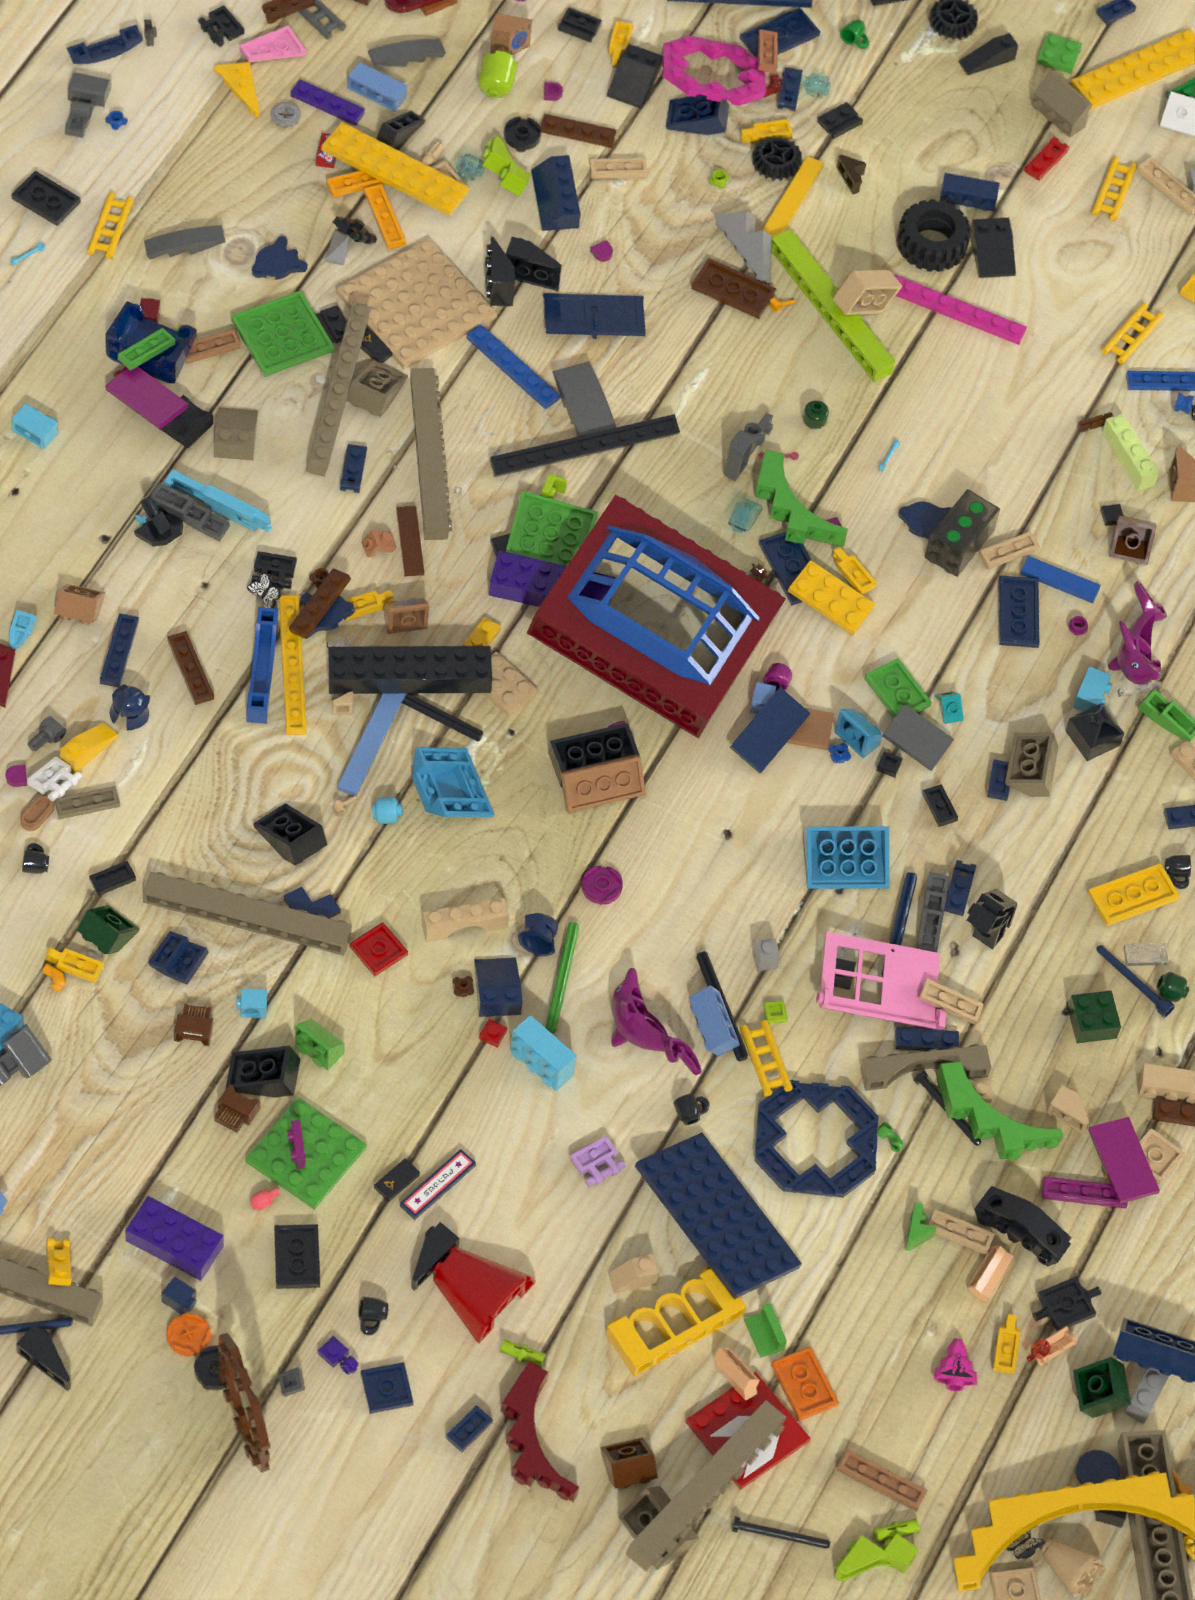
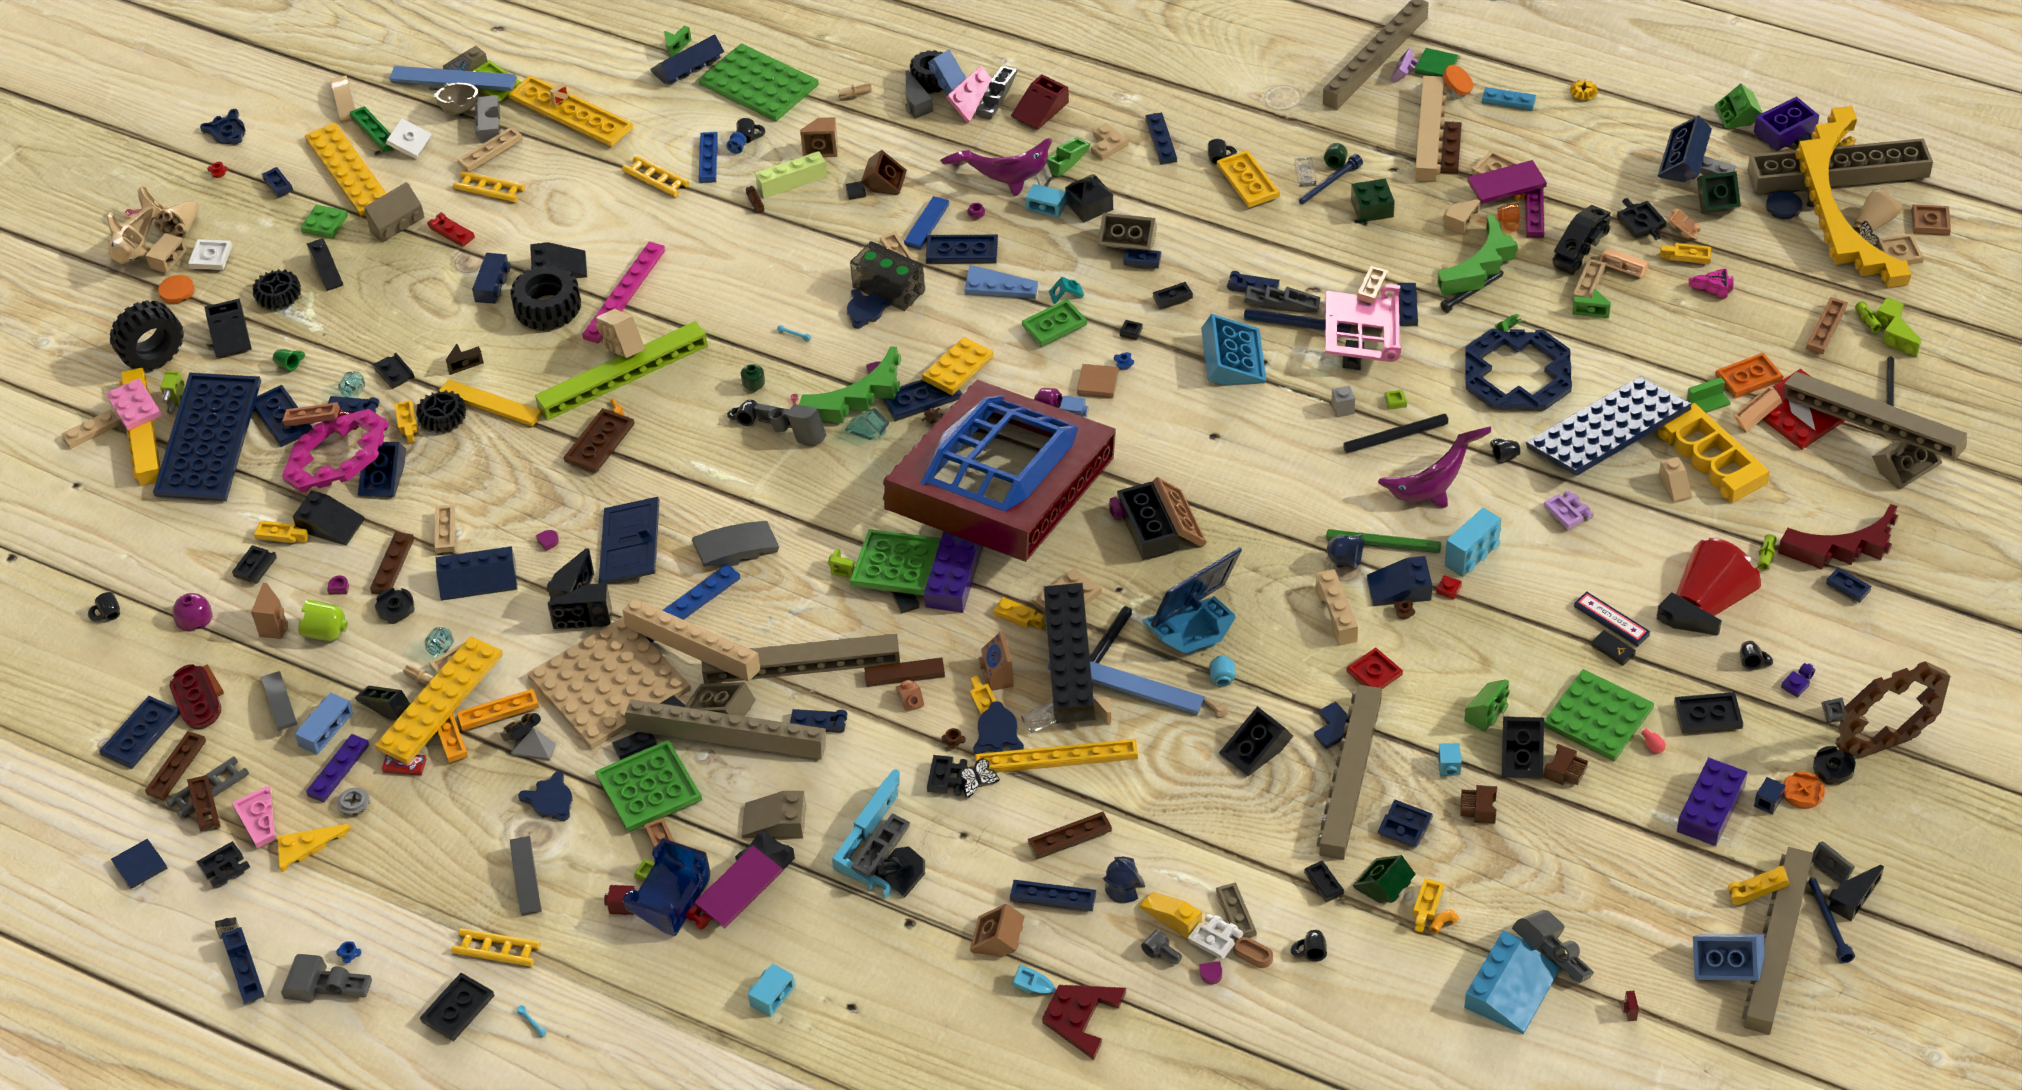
camera: 80 degrees left, 10 degrees down
bright green plate [118,328,175,371] -> none
blue arch [246,607,278,724] -> none
magenta plate [287,1120,305,1169] -> none
reddish brown plate [289,568,351,639] -> none
dark blue tile [360,1362,413,1414] -> none
lime arch [482,135,530,196] -> none
black plate [489,414,680,477] -> none
magenta tile [581,866,623,905] -> none
reddish brown slope [600,1437,658,1489] -> none
medium blue brick [689,986,740,1056] -> none
lime plate [708,169,730,189] -> none
light grey slope [715,211,772,284] -> none
dark blue tile [729,687,811,773] -> none
yellow bar [740,1020,793,1097] -> none
yellow hinge [832,547,877,595] -> none
dark azure slope [835,709,883,758] -> none
dark tan arch [860,1044,992,1091] -> none
dark grey tile [882,705,954,771] -> none
black brick [966,889,1018,950] -> none
clear red piece [1026,1338,1051,1363] -> none
none -> tan brick [622,599,760,682]
none -> black piece [727,399,758,426]
none -> medium blue wing [965,265,1038,299]
none -> dark blue door [1151,547,1242,628]
none -> clear orange piece [1497,203,1520,232]
none -> dark grey plate [1812,841,1855,883]

